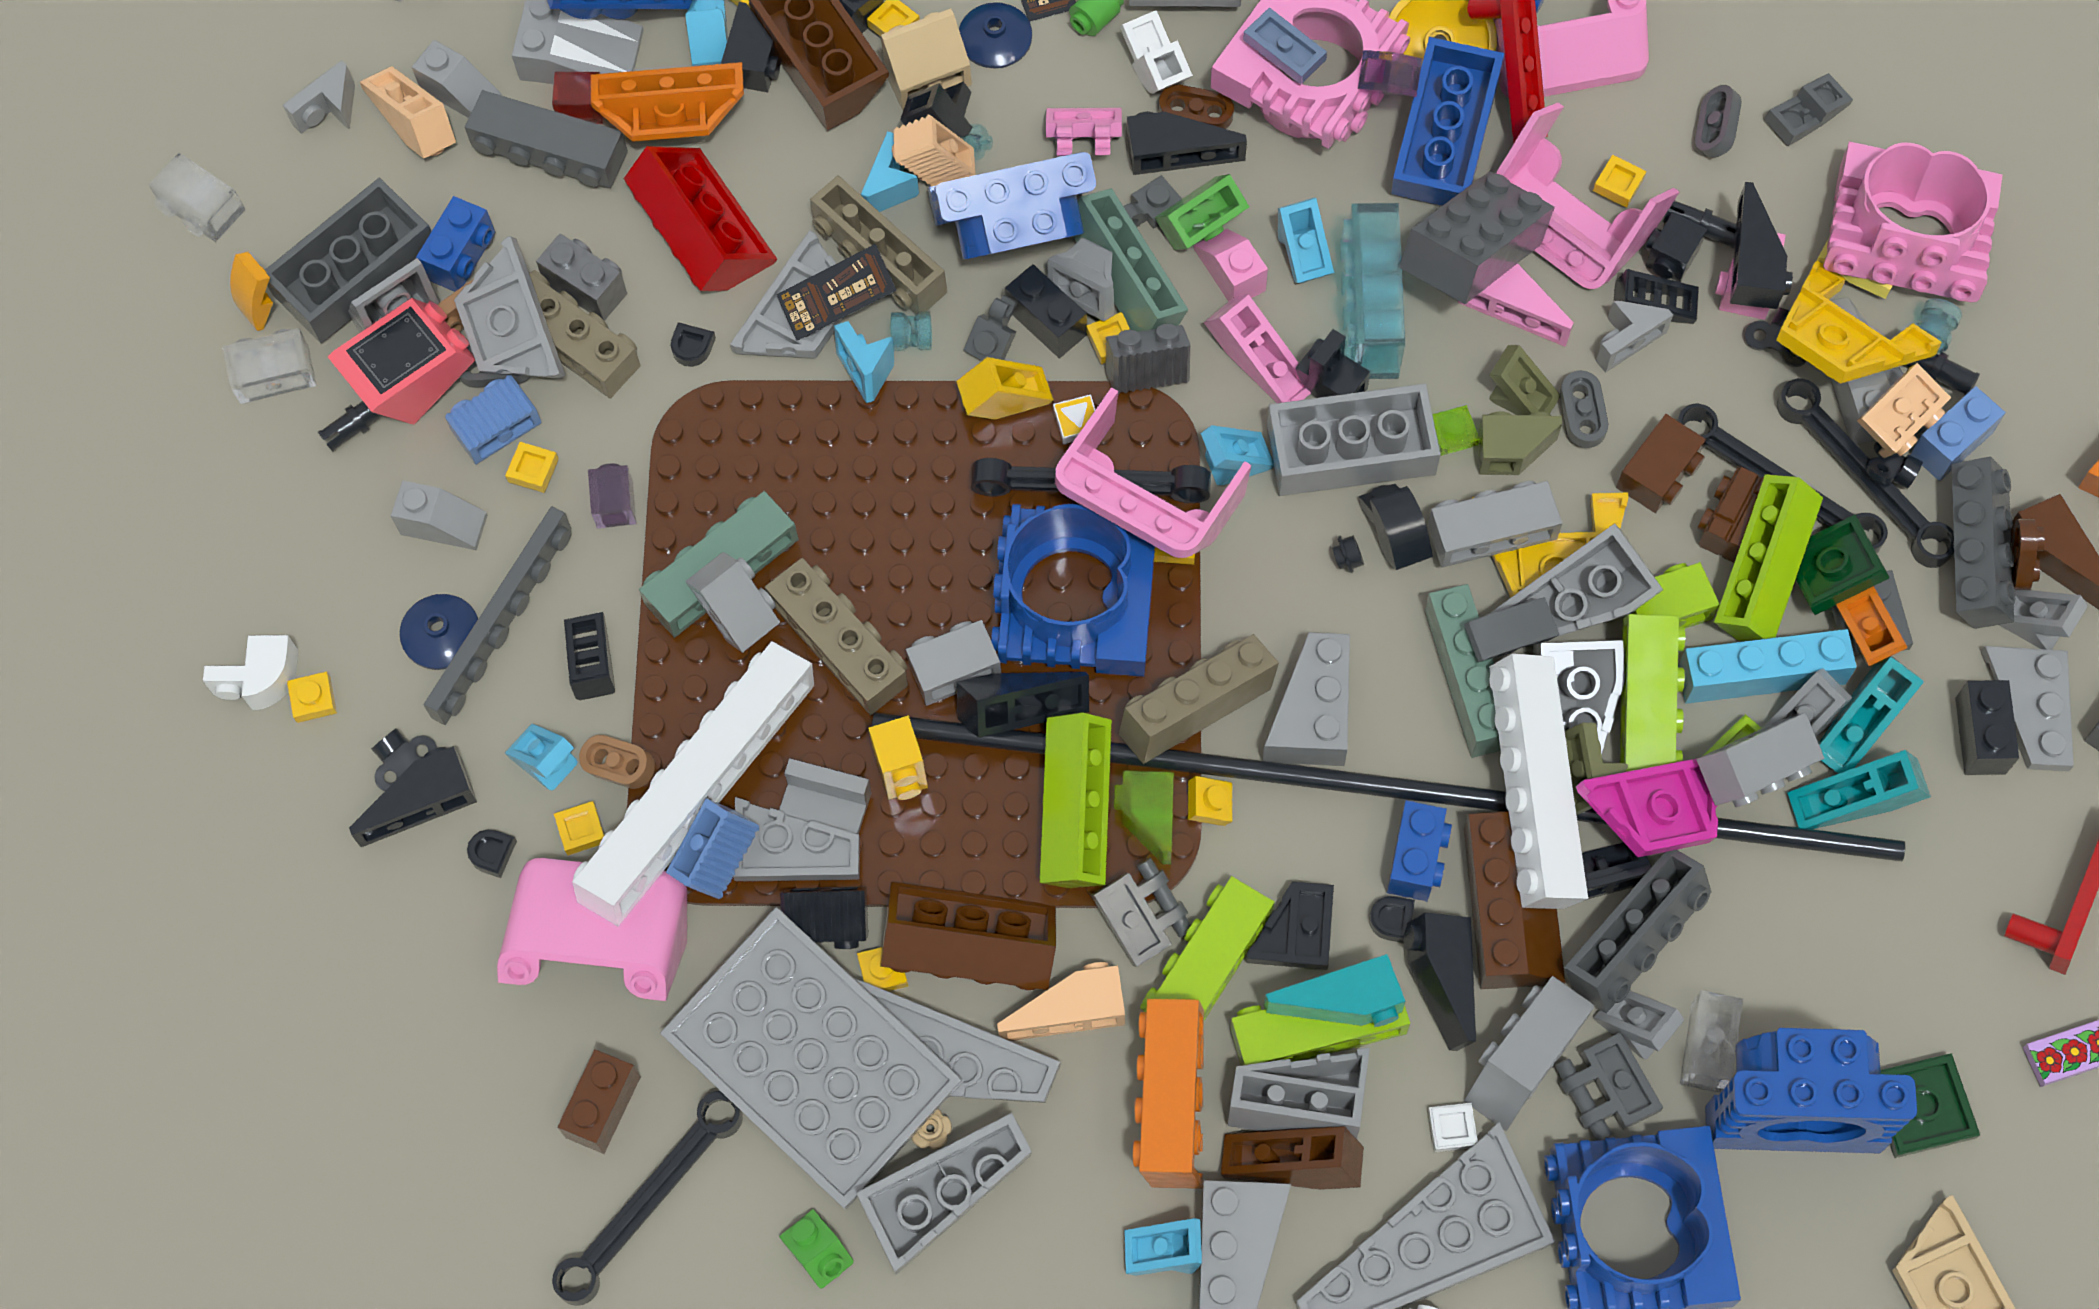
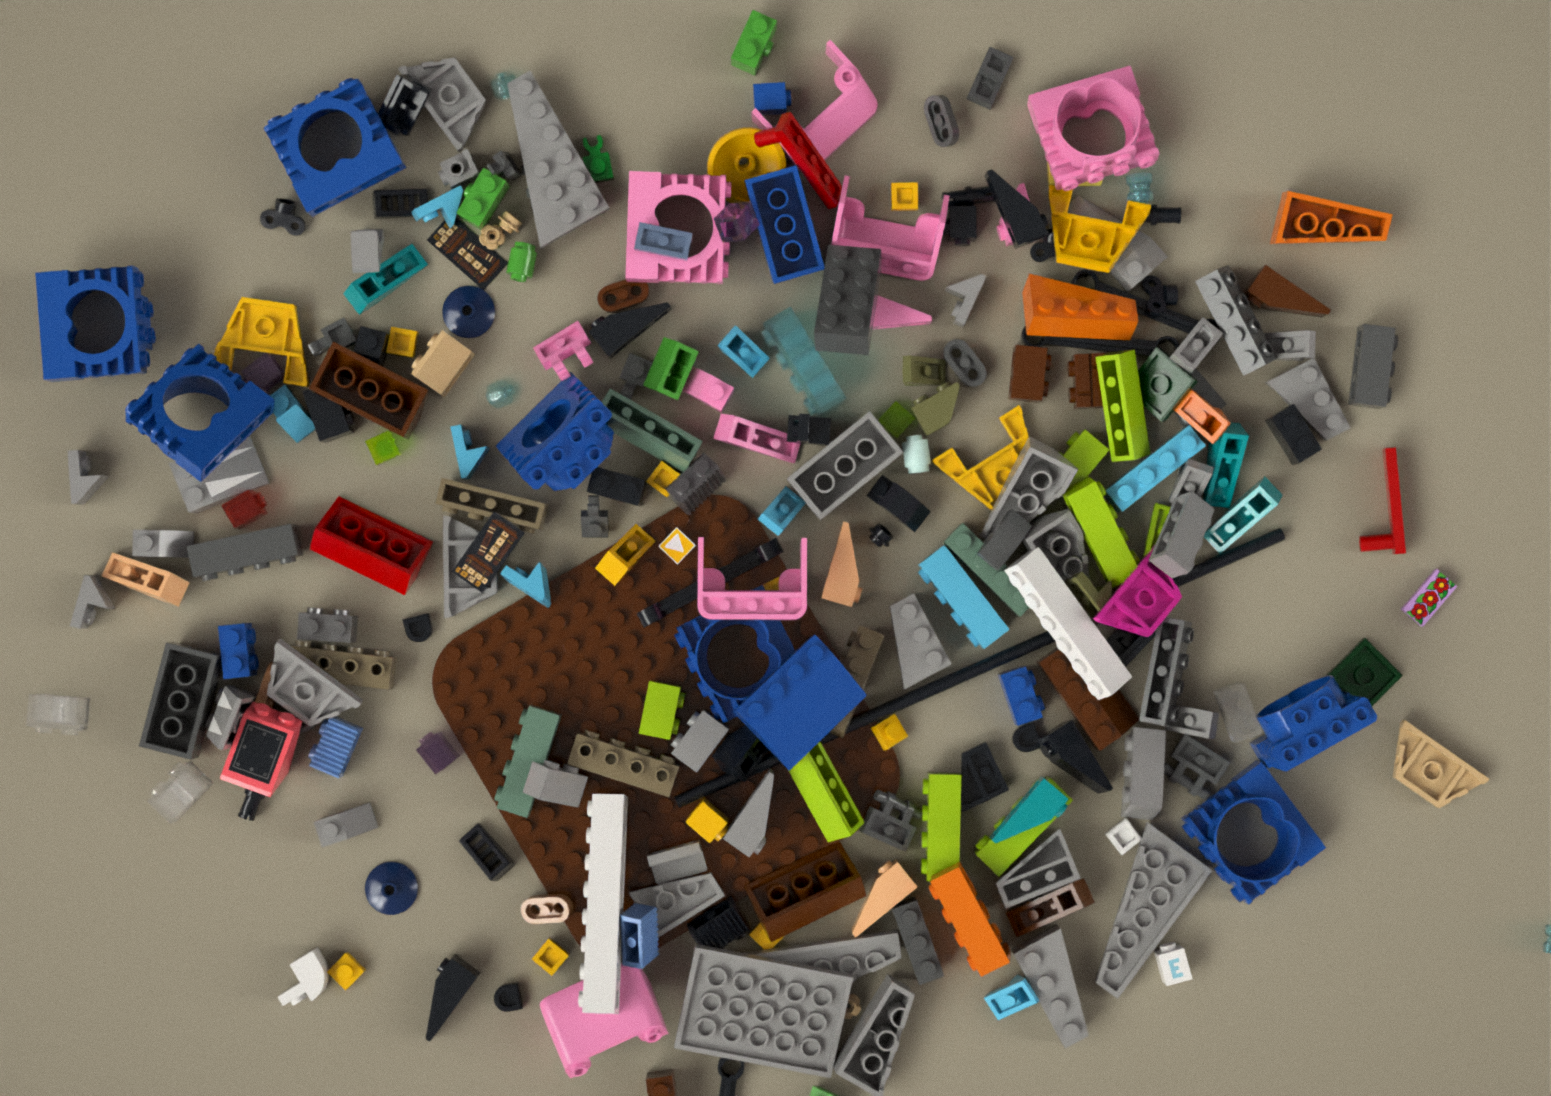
camera: 30 degrees left, 20 degrees up
light orange slope [230,252,273,331] -> none
black piece [371,728,437,792] -> none
dark grey plate [423,506,572,725] -> none
yellow plate [505,442,559,493] -> none
medium azure slope [505,724,578,790] -> none
orange wedge [591,62,744,142] -> none
clear light blue wheel [891,311,932,351] -> none
light nougat brick [892,114,976,187] -> none
black brick [900,81,972,138] -> none
light grey slope [1047,238,1114,321] -> none
clear neon green slope [1114,771,1174,865] -> none
white brick [1120,10,1193,94] -> none
light grey brick [1428,480,1562,568] -> none
black slope [1614,269,1699,324] -> none
light nougat bracket [1857,363,1951,458] -> none
medium blue brick [1910,386,2006,481] -> none
reddish brown plate [2012,519,2045,590] -> none
none -> clear neon green plate [365,430,402,466]
none -> lime brick [639,680,685,740]
none -> light grey slope [723,768,774,858]
none -> blue slope [733,634,867,771]
none -> light nougat slope [821,521,862,607]
none -> dark grey brick [892,896,944,985]
none -> light aqua brick [902,435,931,474]
none -> medium azure brick [918,545,1010,649]
none -> orange wedge [1022,273,1138,340]
none -> light grey slope [1170,317,1224,375]

